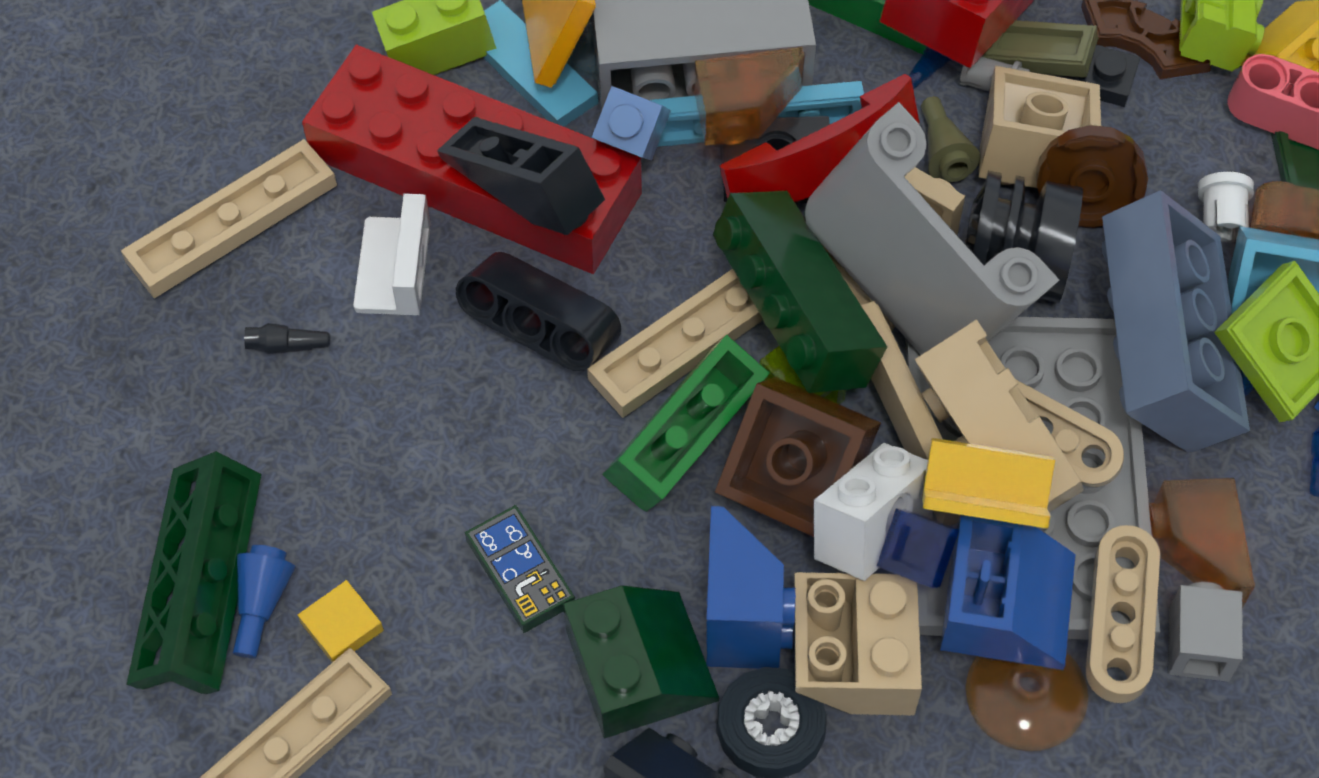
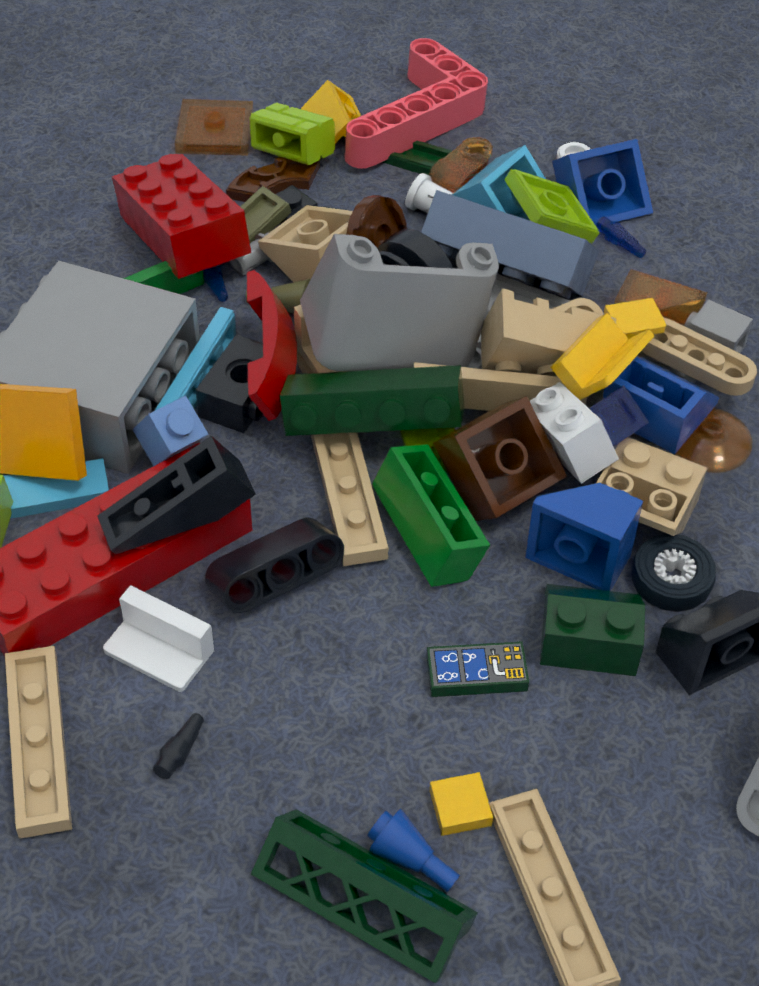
camera: 65 degrees left, 10 degrees down
clear orange slope [694,47,804,146] -> none
none -> yellow panel [604,298,666,339]

